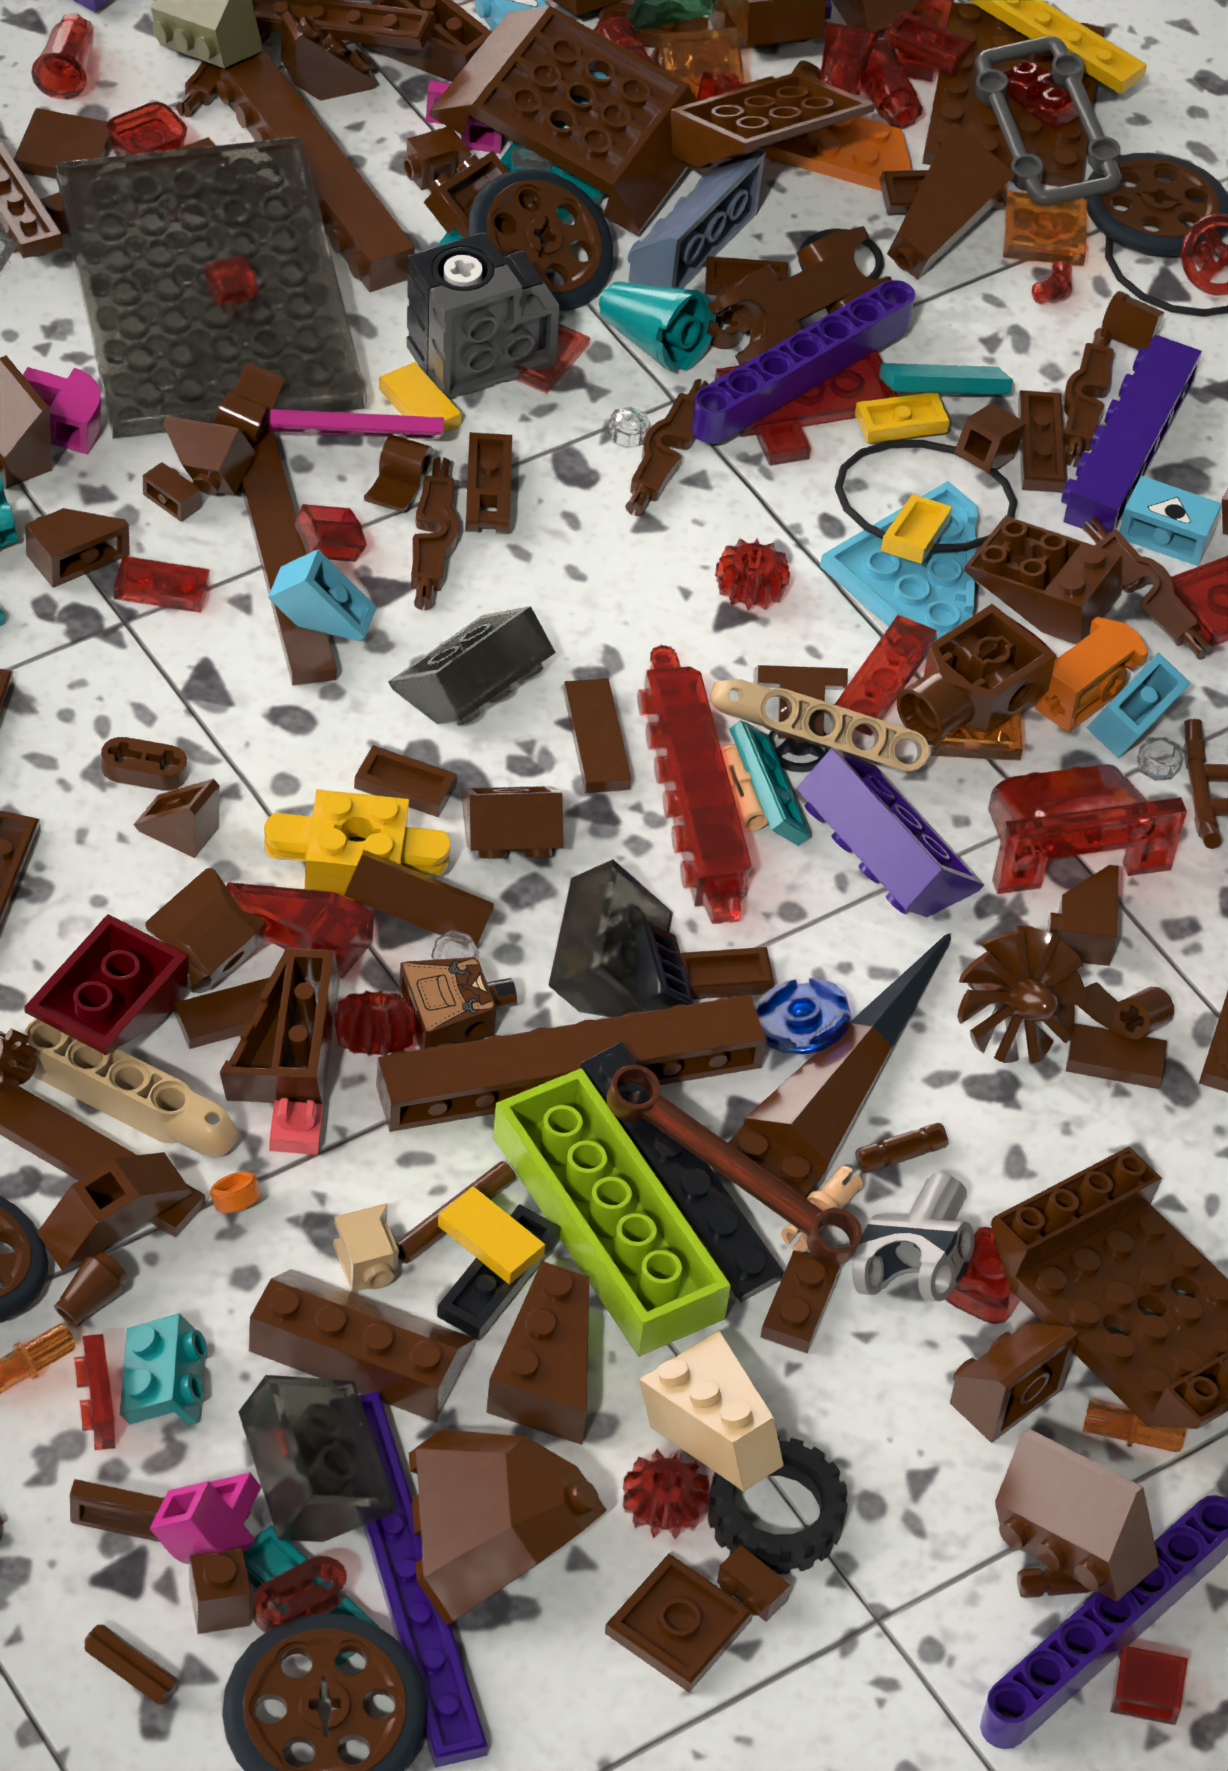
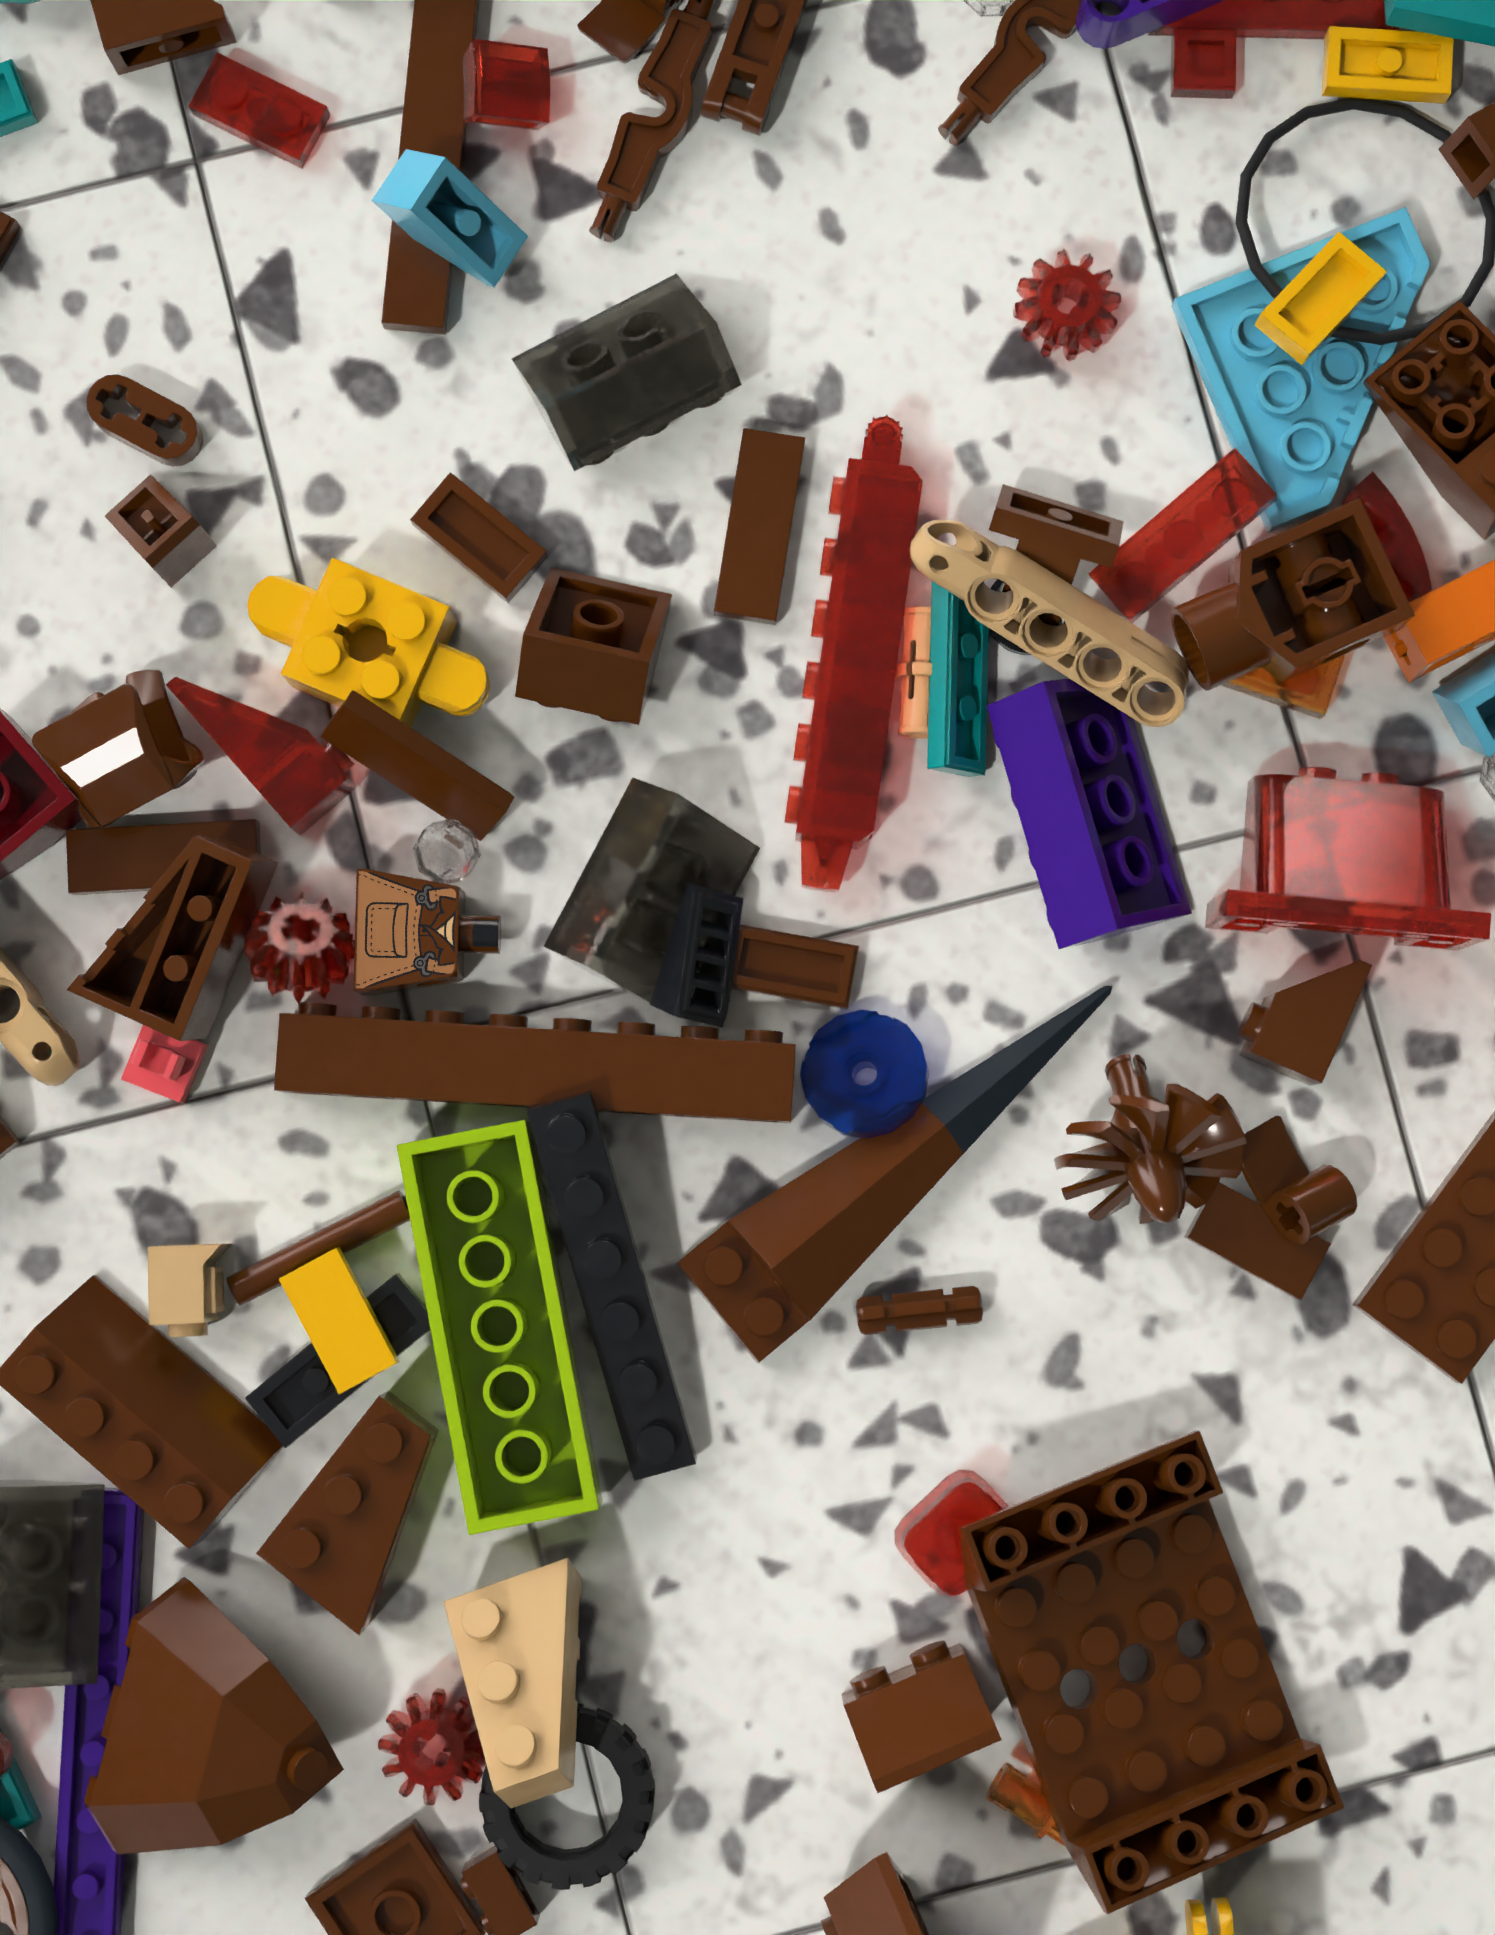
camera: 25 degrees right, 35 degrees up
orange tile [209,1172,262,1213] -> none
copper piece [606,1065,862,1266] -> none
reddish brown plate [760,1250,840,1354] -> none
light nougat pin [781,1166,863,1253] -> none
light grey connector [852,1172,974,1302] -> none

